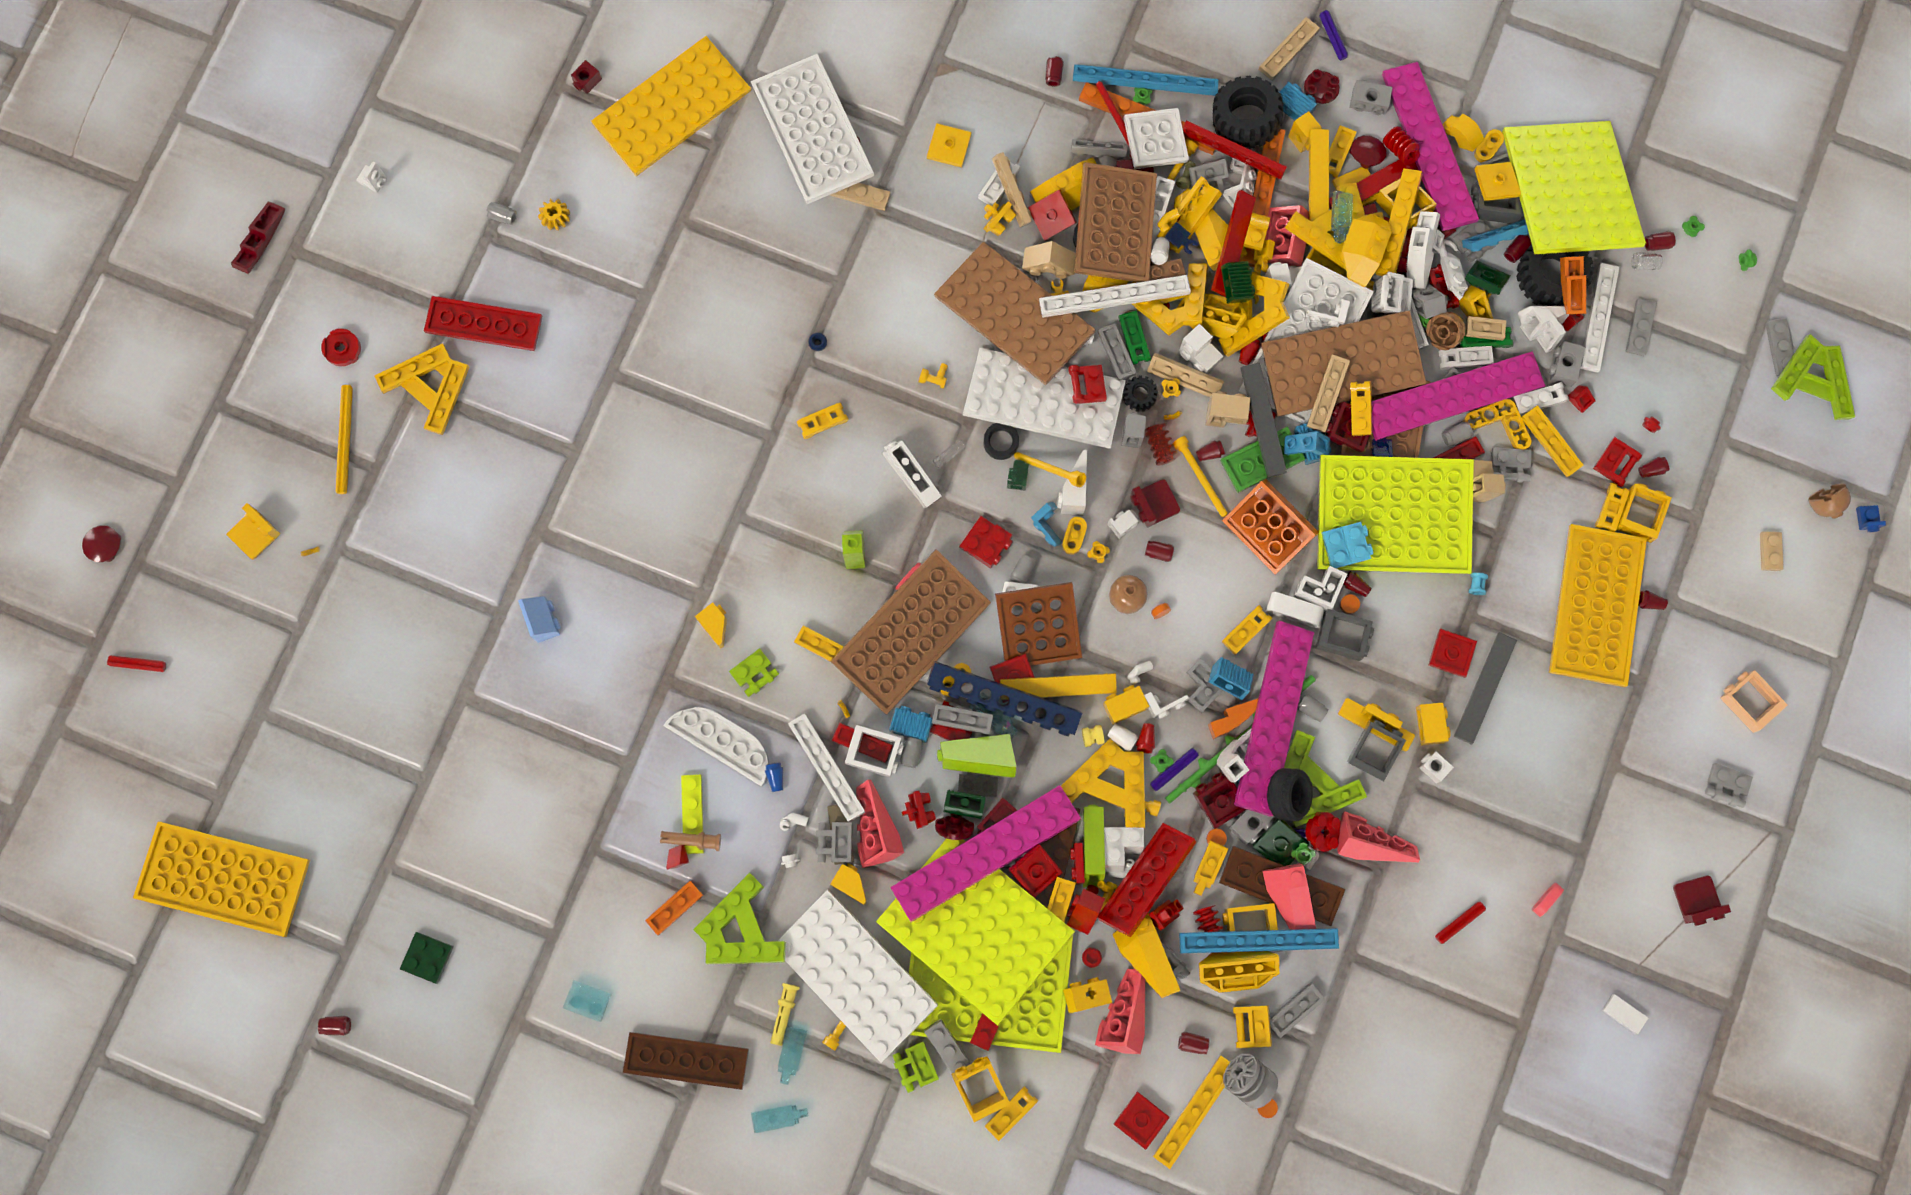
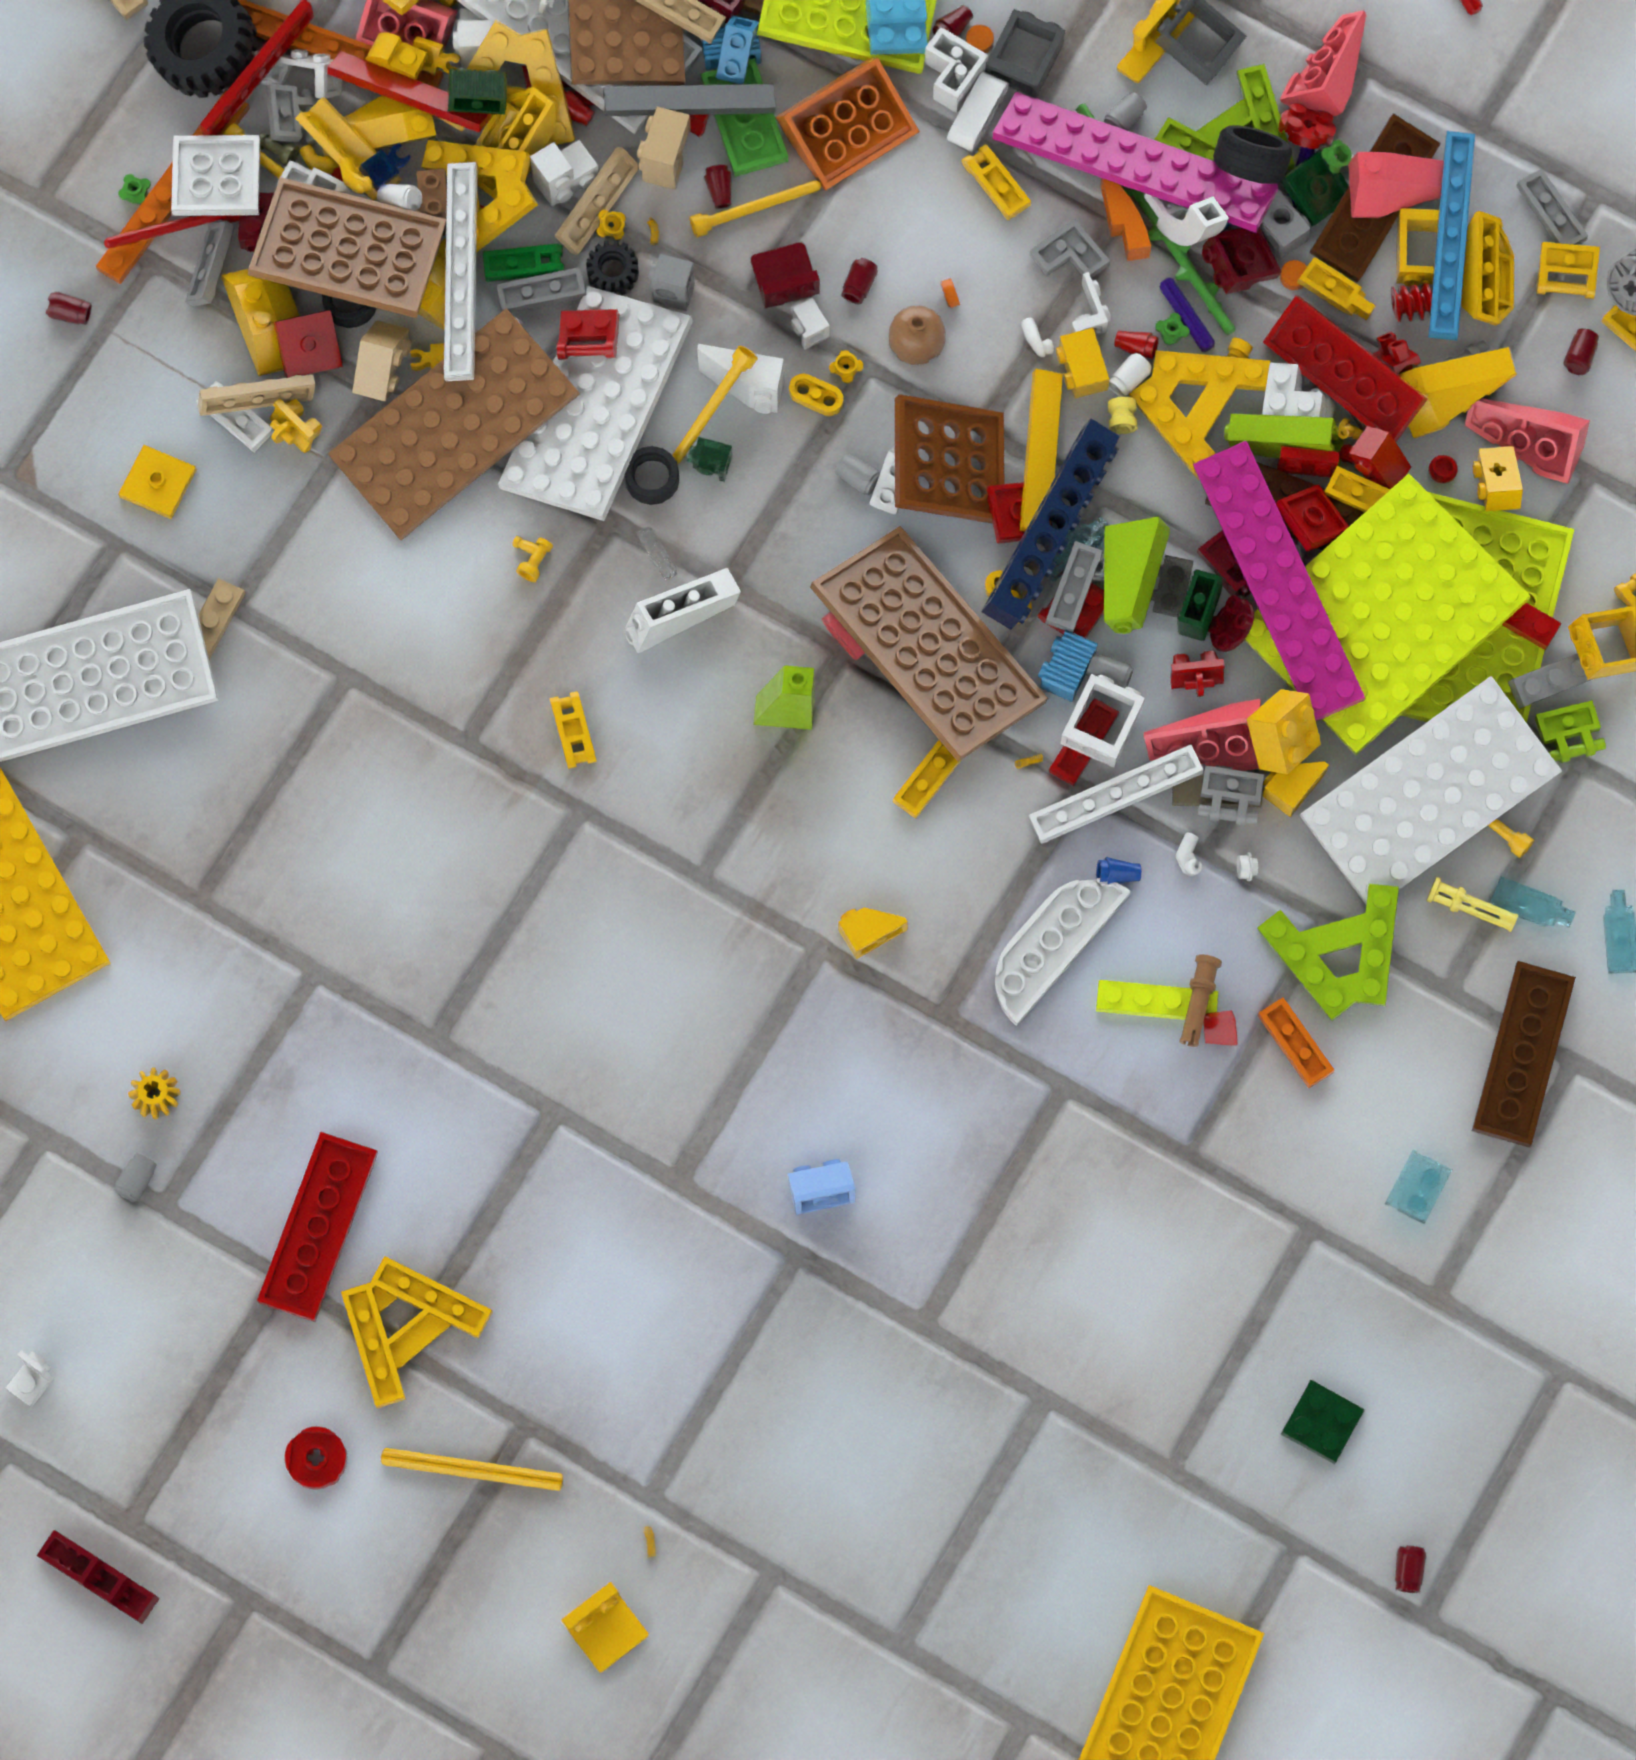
camera: 80 degrees left, 5 degrees down
lime plate [729,648,779,697] -> none
dark blue plate [808,333,827,351] -> none
red plate [959,516,1013,569] -> none
dark azure bracket [1031,502,1063,547] -> none
dark azure tile [1073,64,1219,96] -> none
clear red piece [1145,423,1177,466] -> none
dark azure brick [1208,657,1254,700] -> none
none -> yellow brick [1247,689,1321,774]

